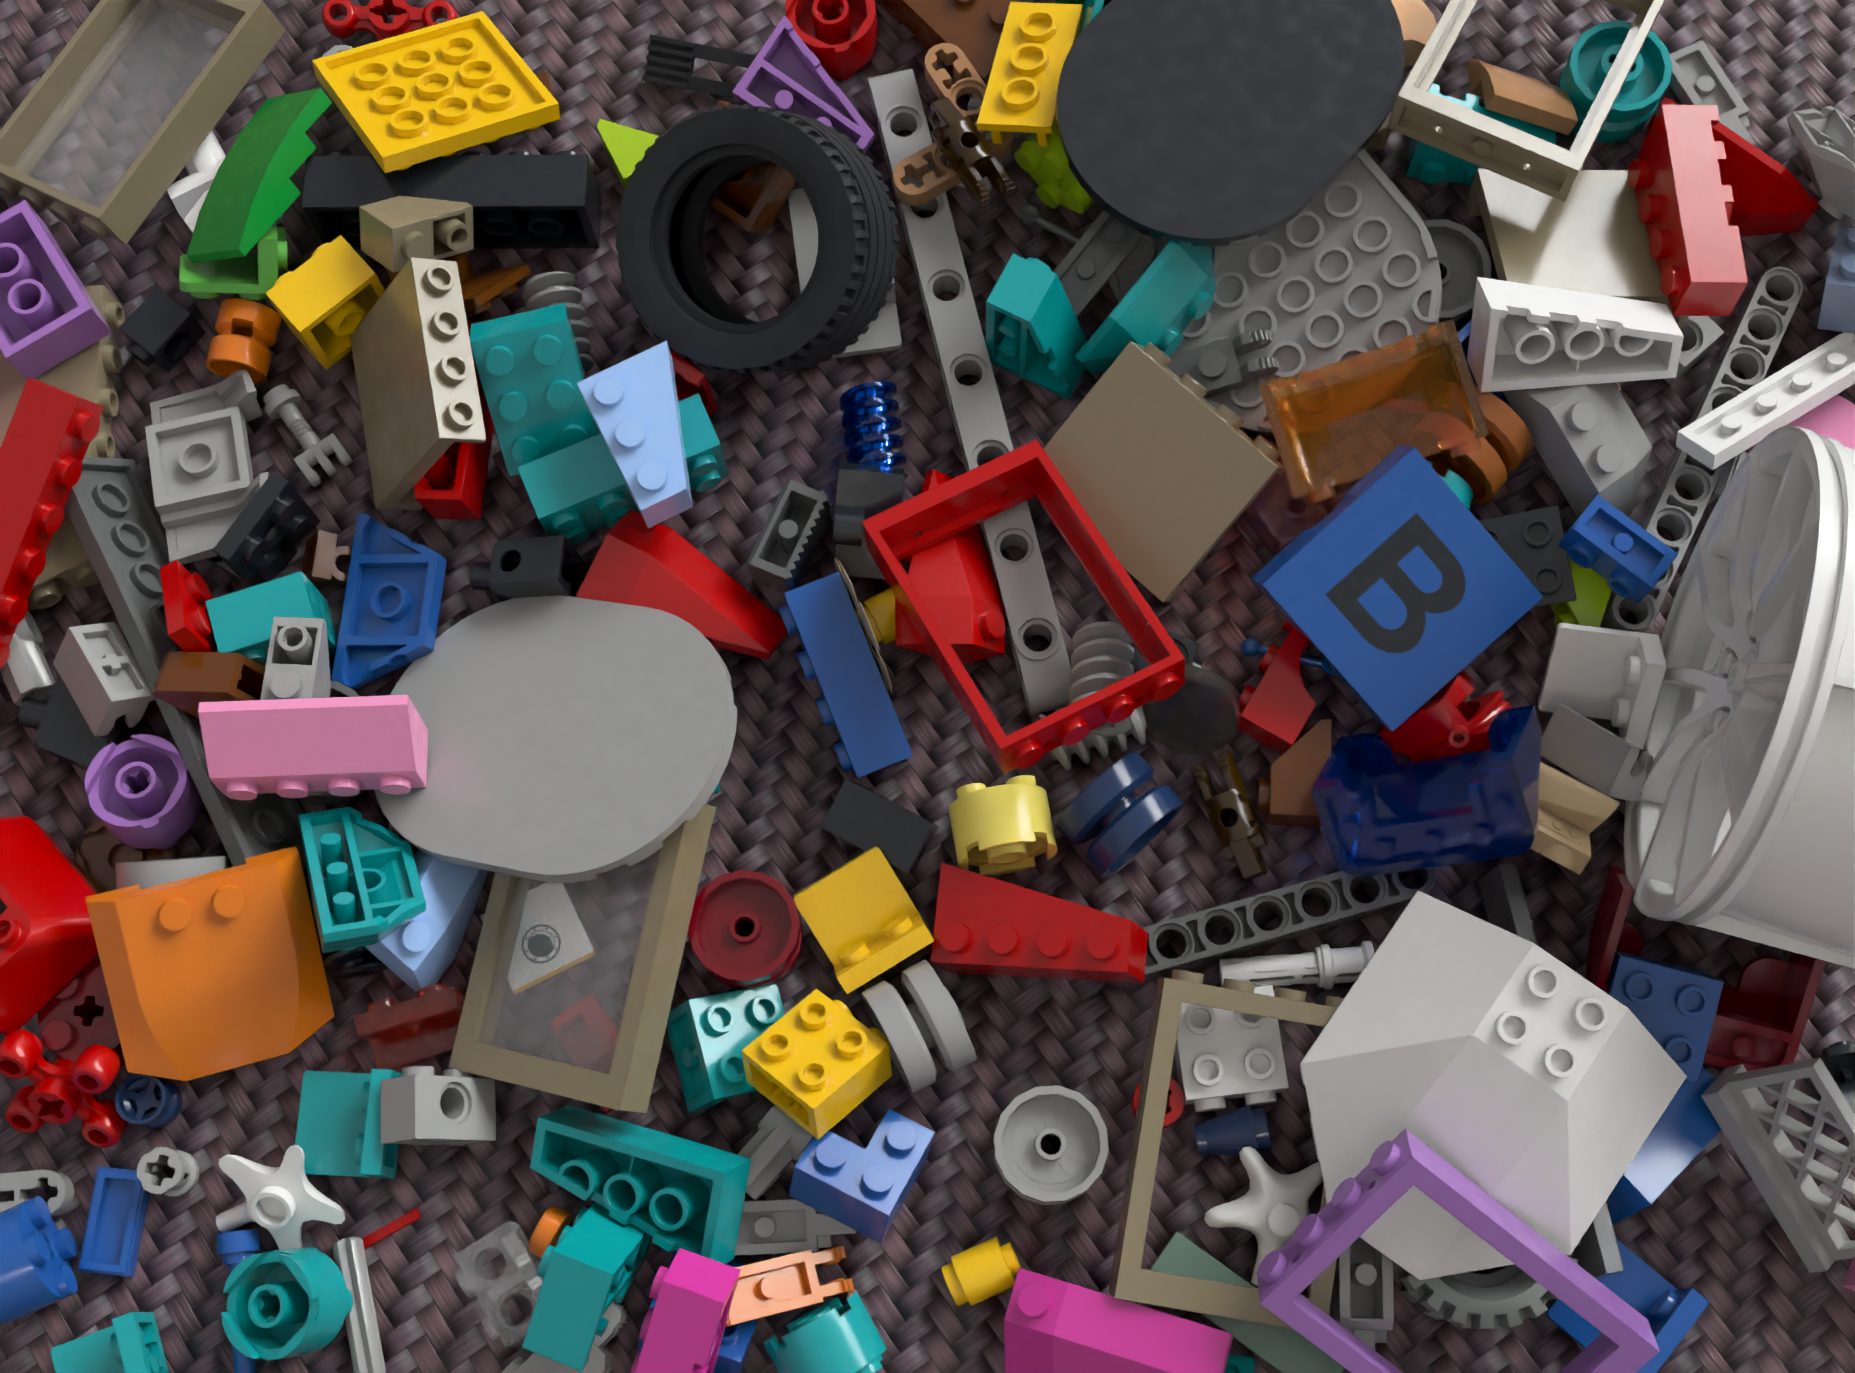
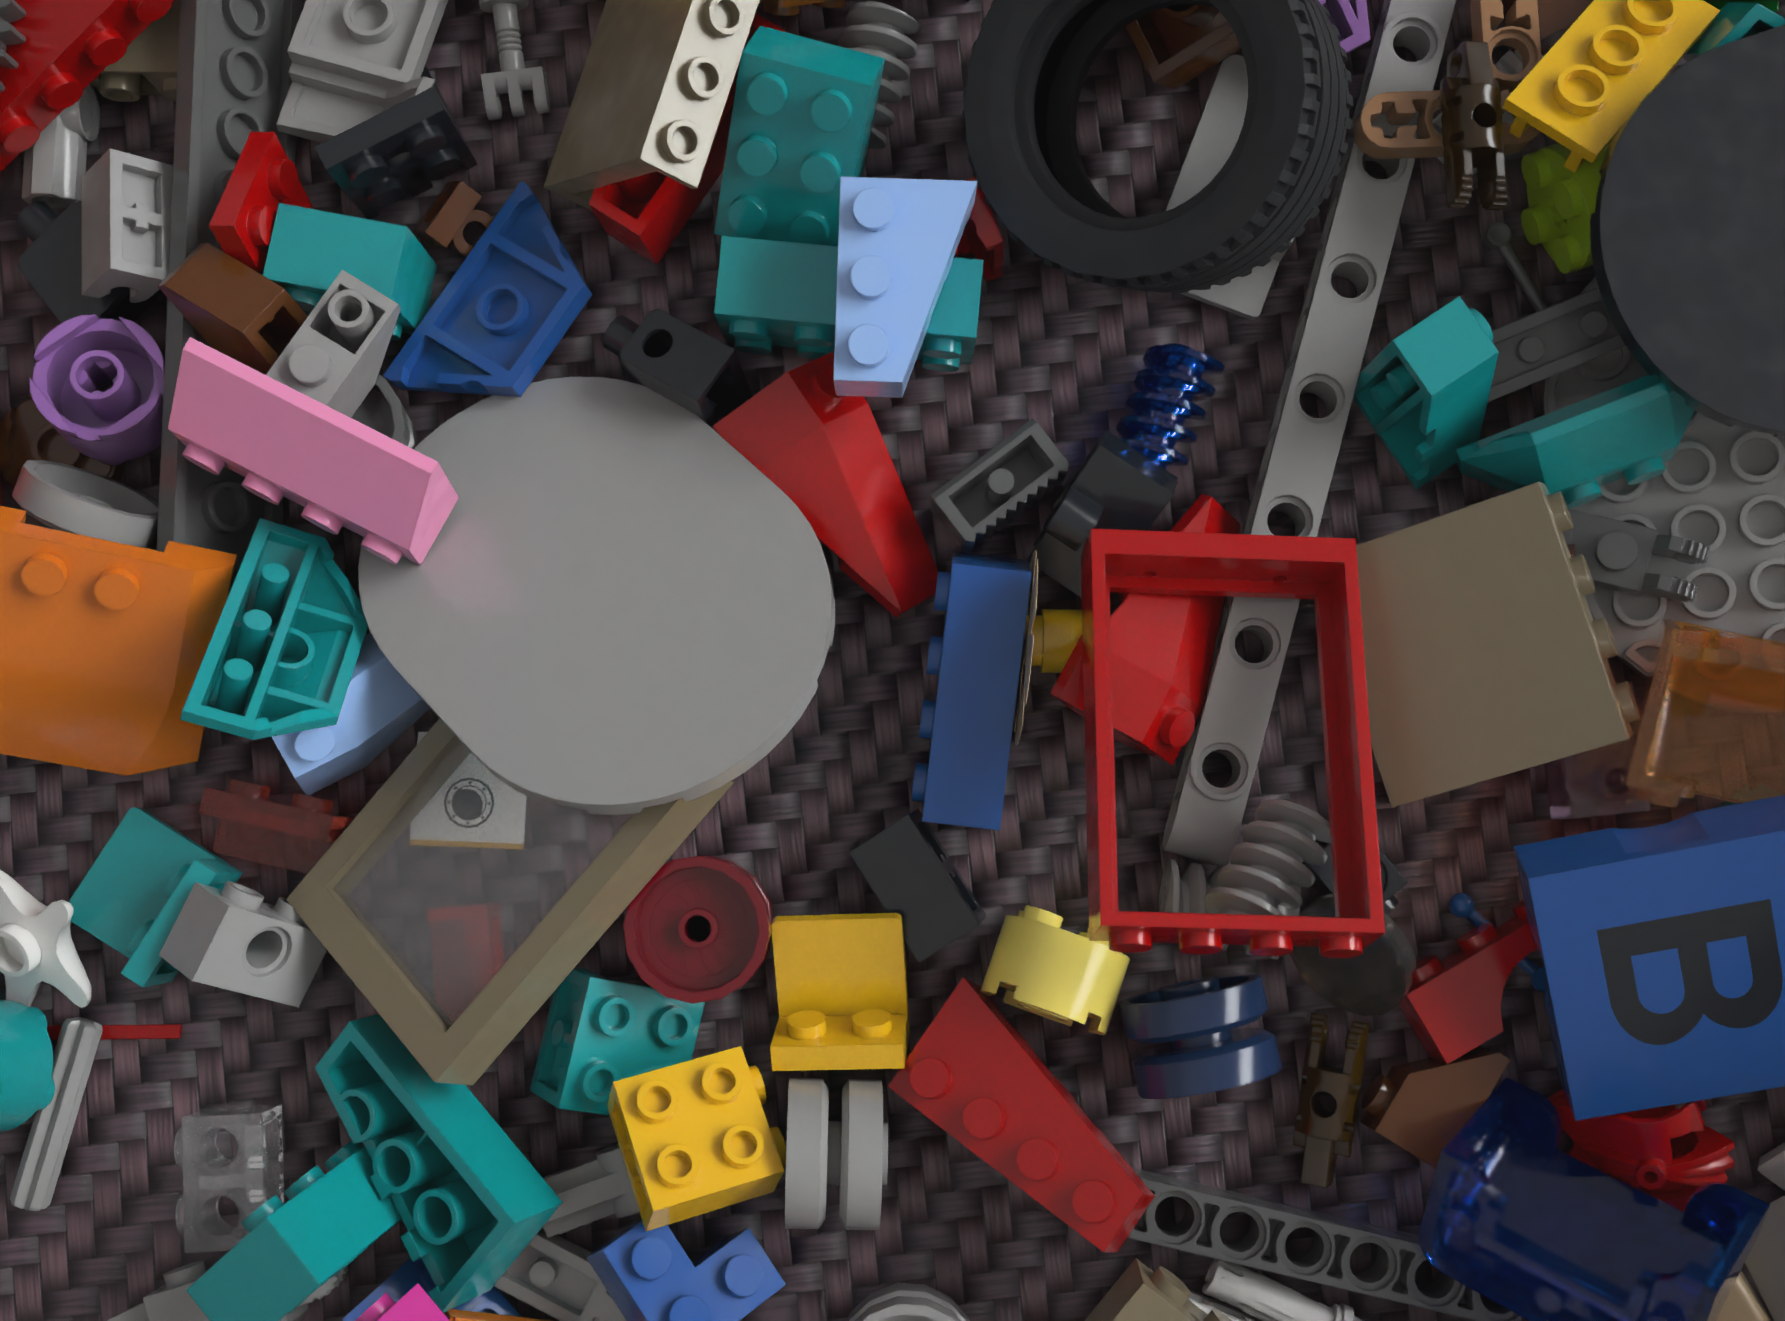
camera: 25 degrees right, 10 degrees up
orange tile [528,1205,572,1258] -> none

